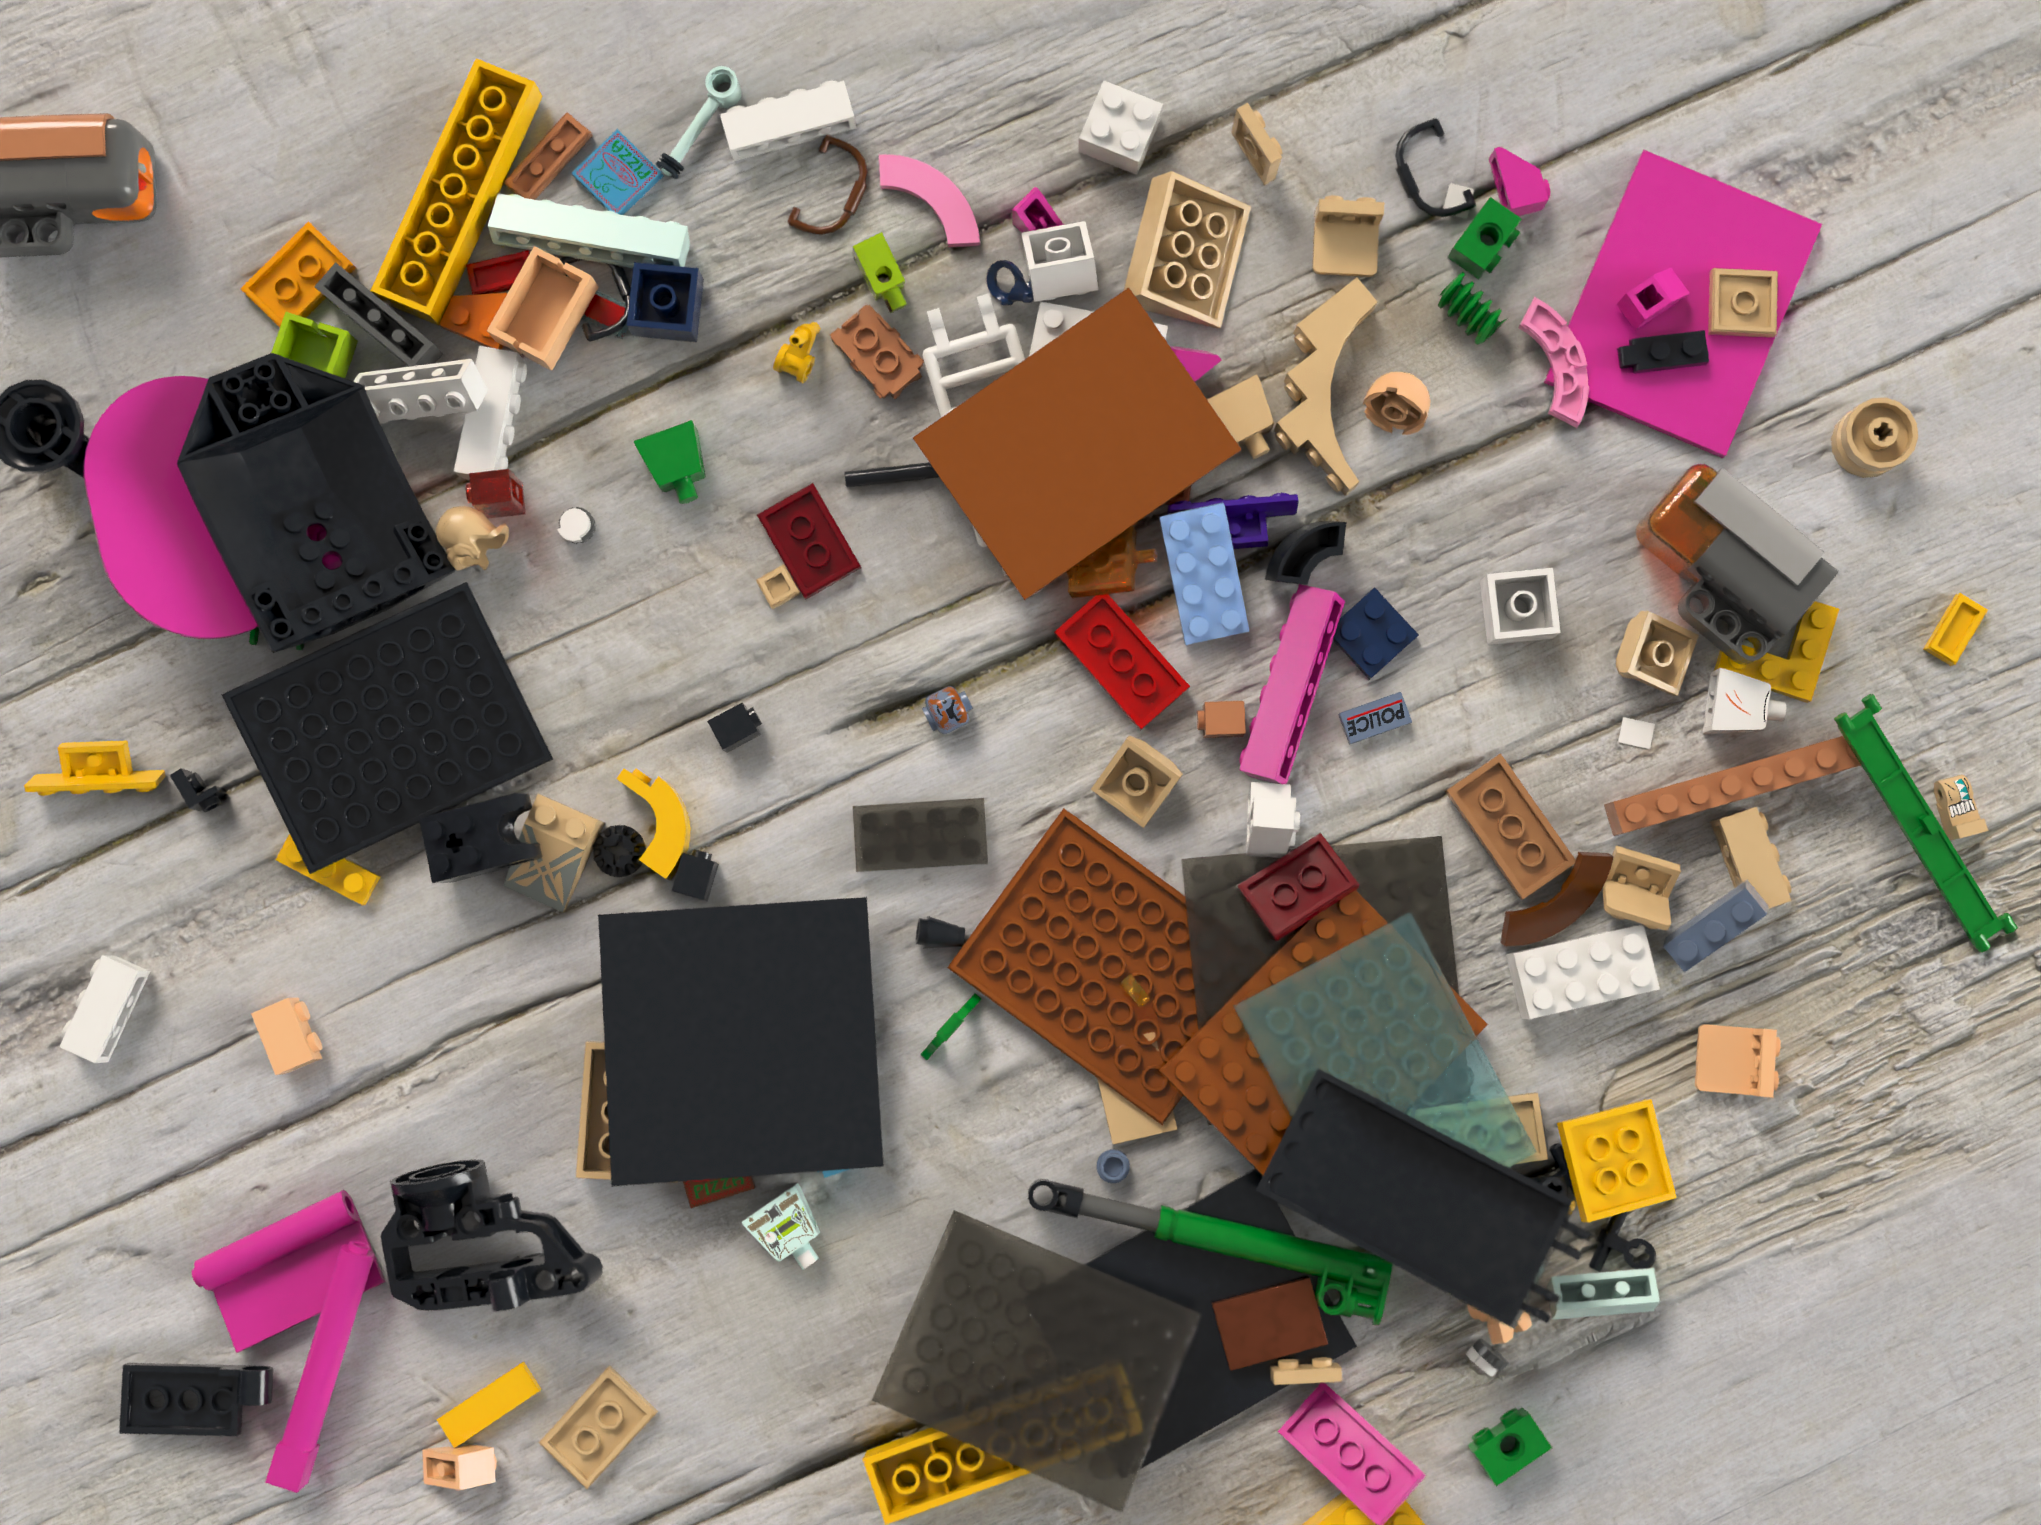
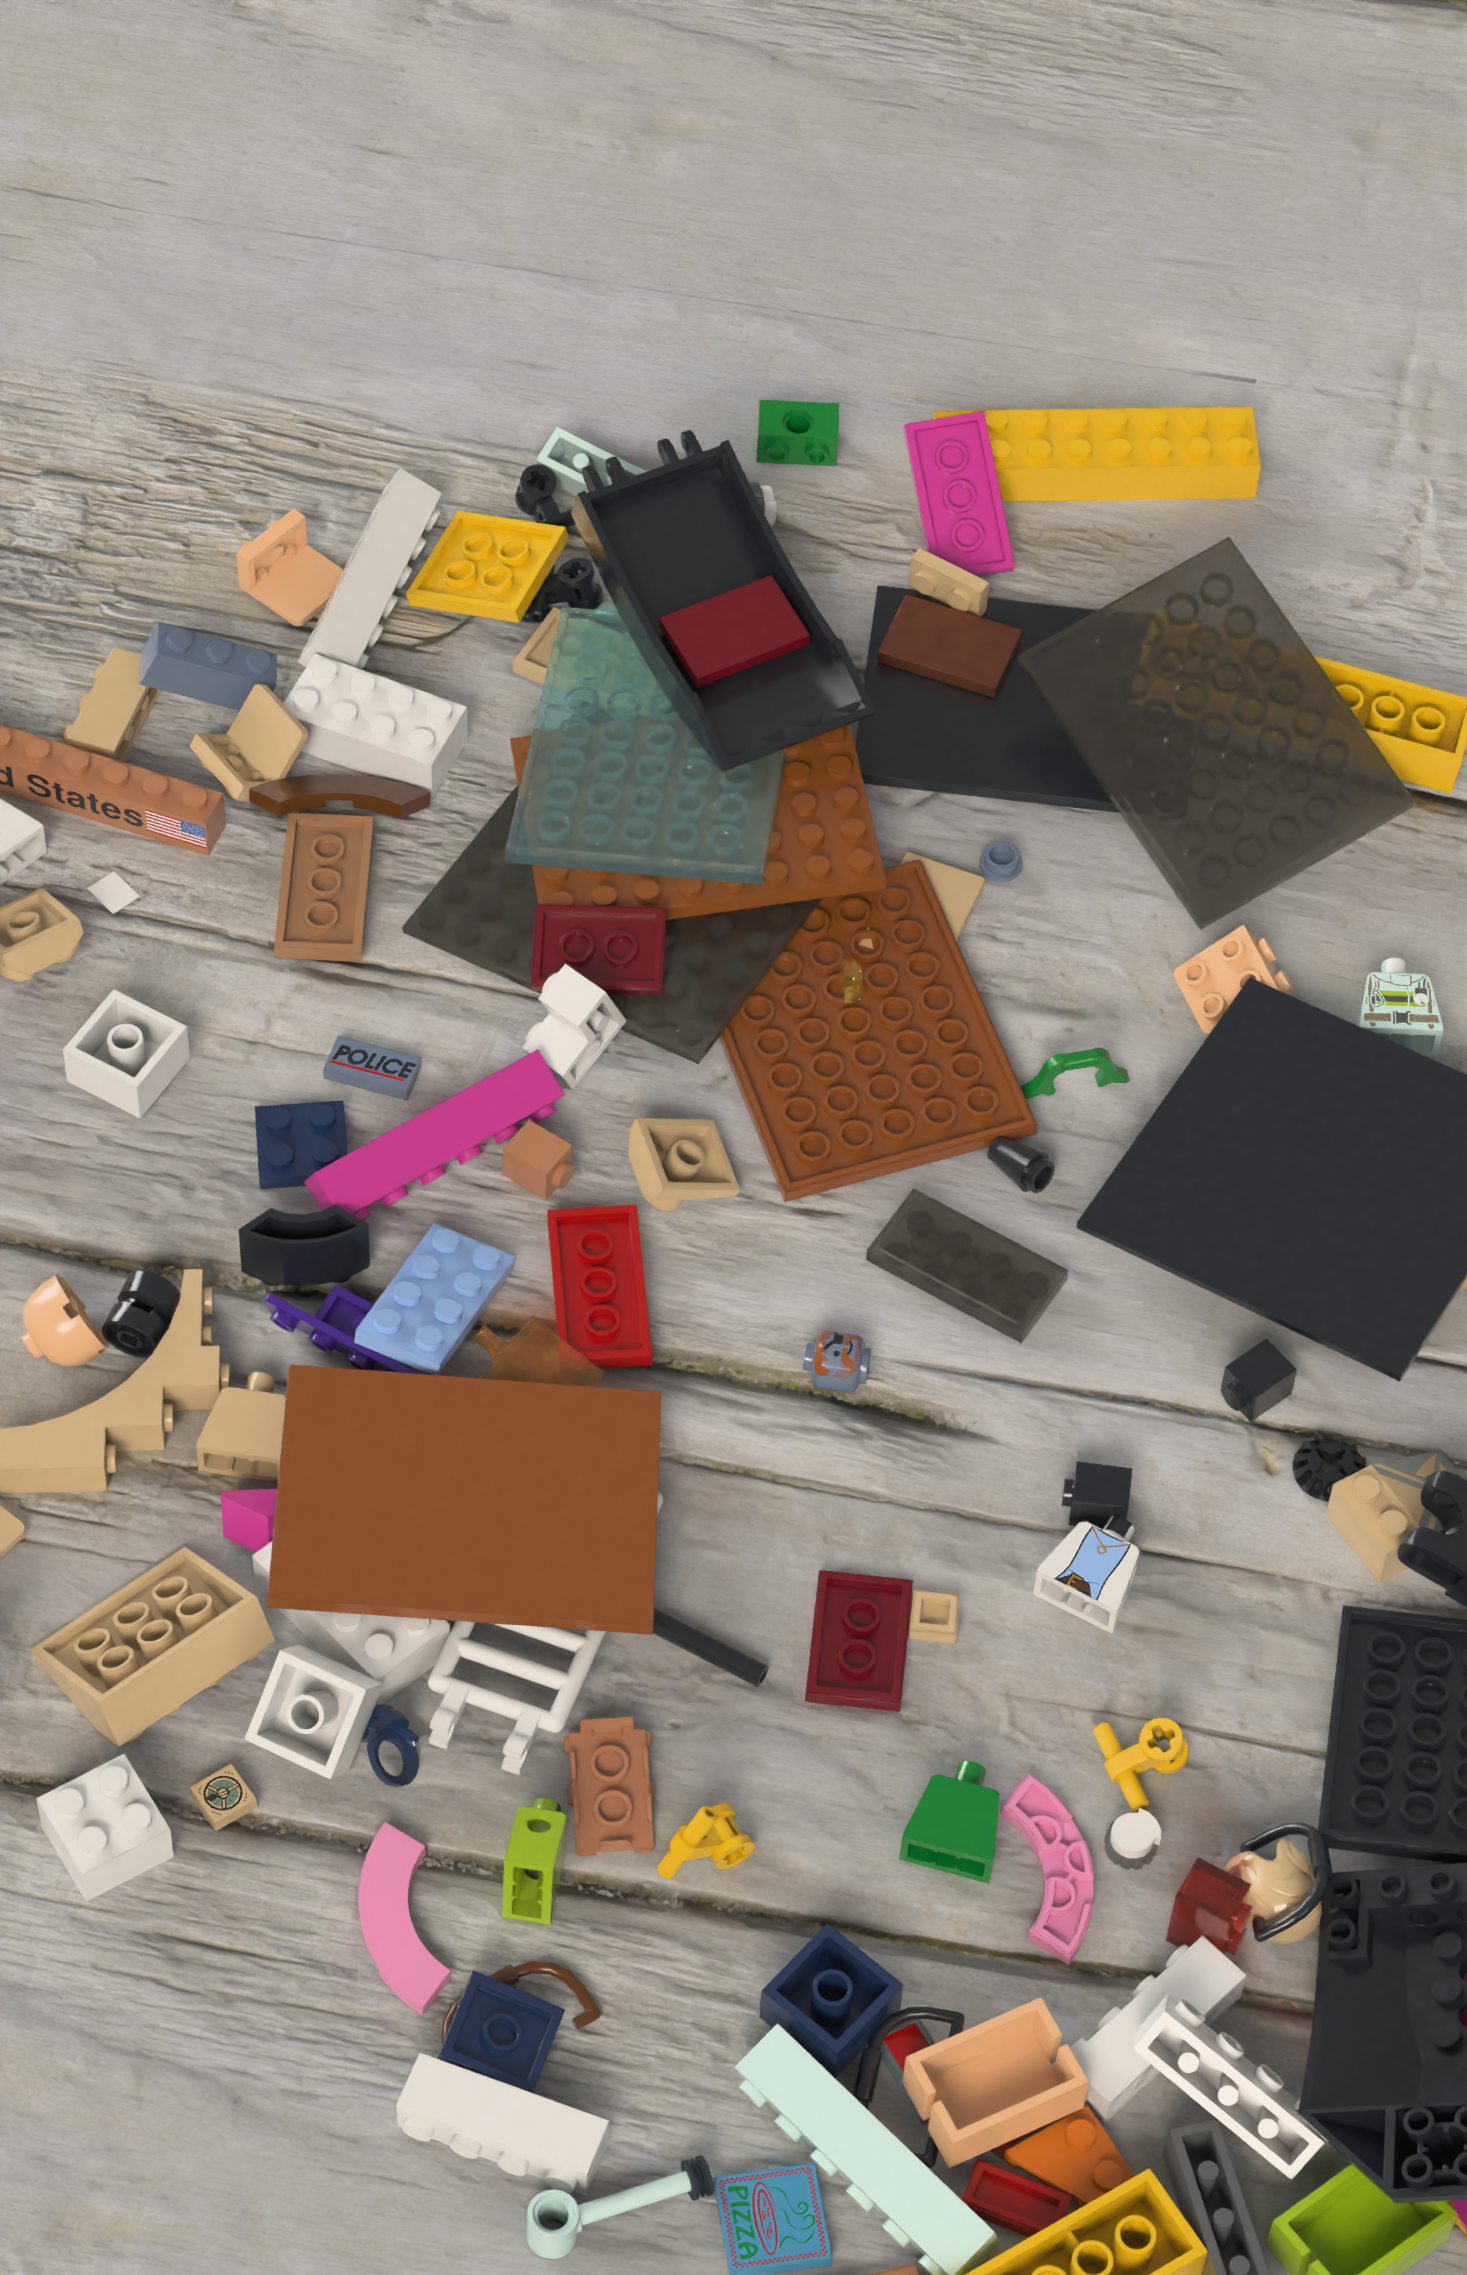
camera: 150 degrees left, 30 degrees down
yellow arch [616,768,691,881] -> none
dark pink slope [1012,187,1064,233] -> none
green piece [1028,1179,1392,1326] -> none
none -> black wheel [102,1271,181,1358]
none -> tile [189,1763,258,1831]
none -> white brick [297,468,442,670]
none -> dark blue plate [437,1970,565,2093]
none -> dark red tile [659,575,810,688]
none -> bright pink tile [1001,1773,1094,1966]
none -> white torso [1033,1516,1140,1634]
none -> yellow piece [1093,1718,1189,1813]
none -> light nougat bracket [1174,925,1296,1036]
none -> black piece [1240,1822,1333,1942]

